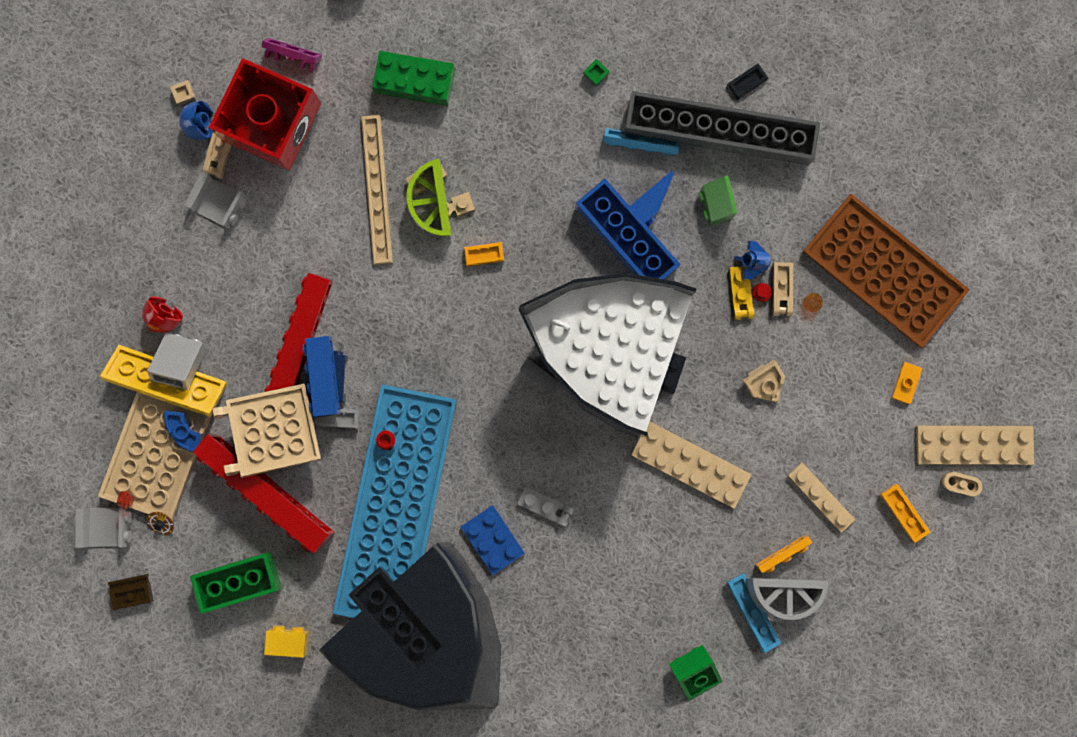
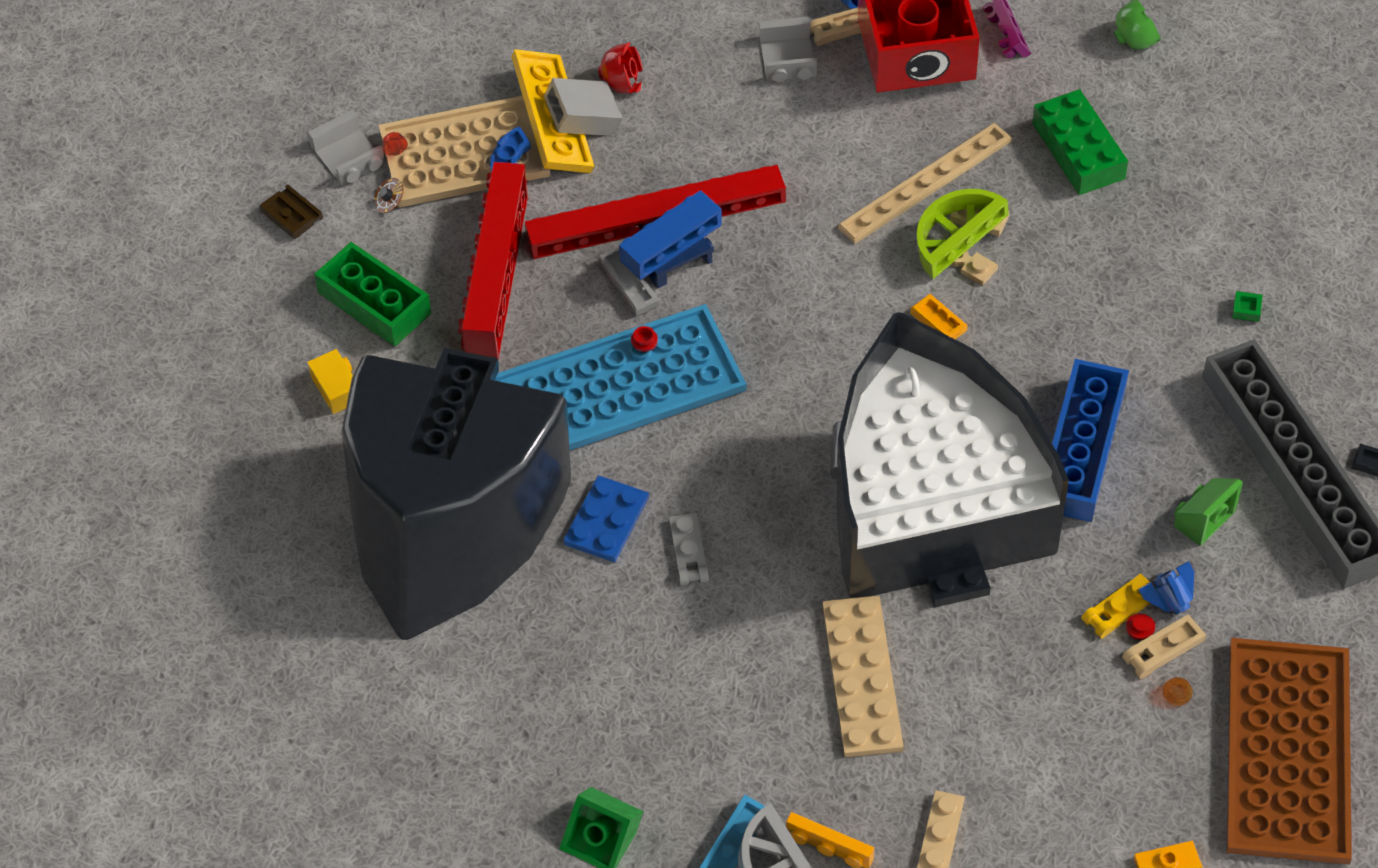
camera: 60 degrees right, 30 degrees down
tan plate [212,384,321,478] -> none
dark azure plate [603,128,679,156] -> none
blue slope [630,171,674,227] -> none
tan plate [742,360,785,403] -> none

